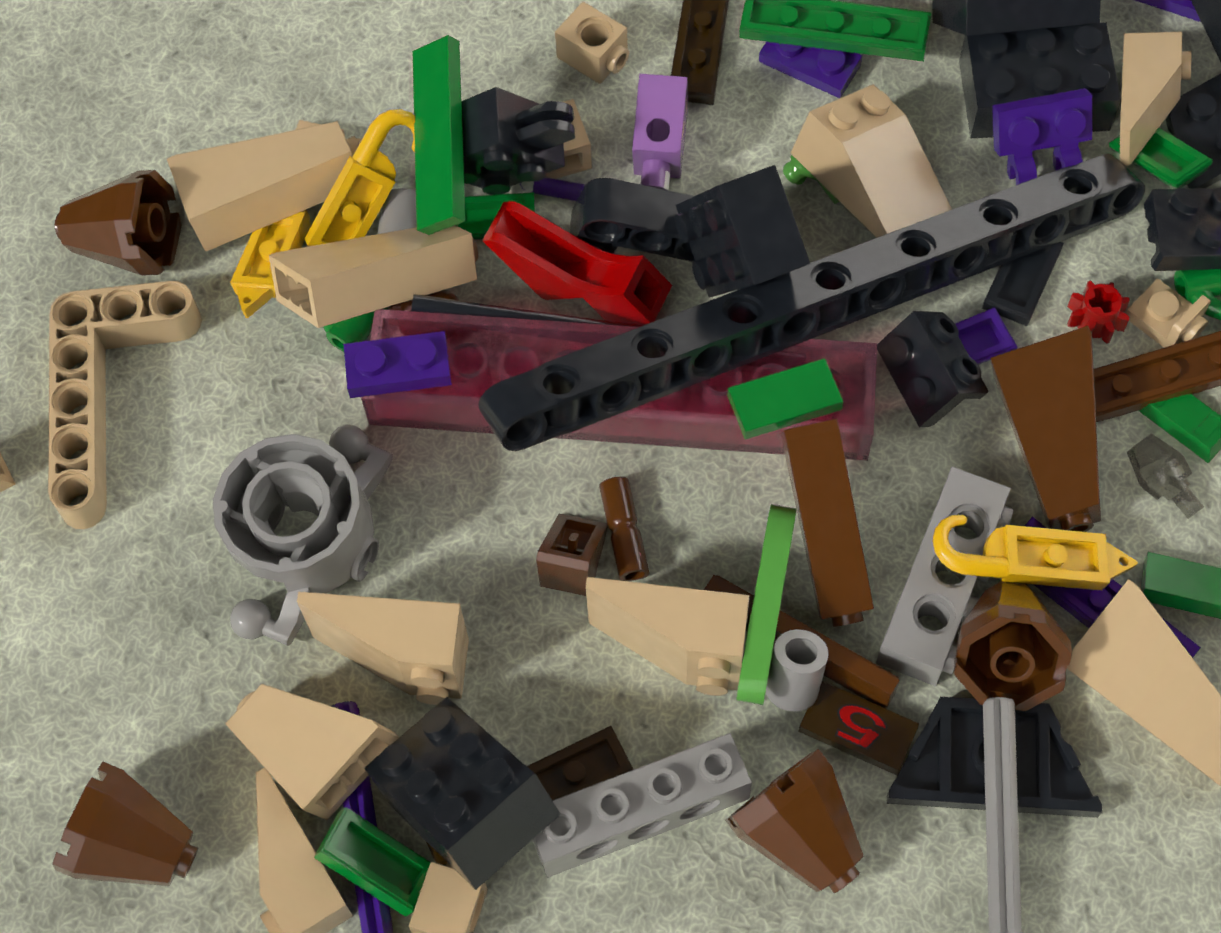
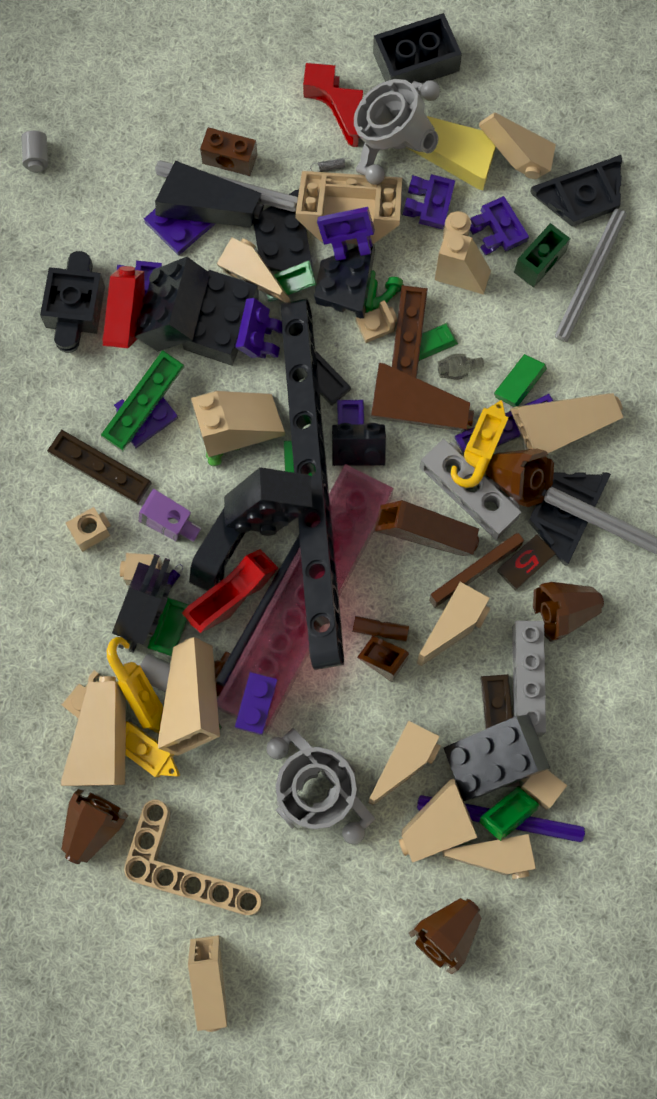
camera: 70 degrees left, 10 degrees up
green tile [412,35,465,235] -> none
green tile [727,358,844,440] -> none
bright green beam [736,504,797,705] -> none
light grey brick [766,629,828,712] -> none
red gear [1067,280,1130,344] -> none

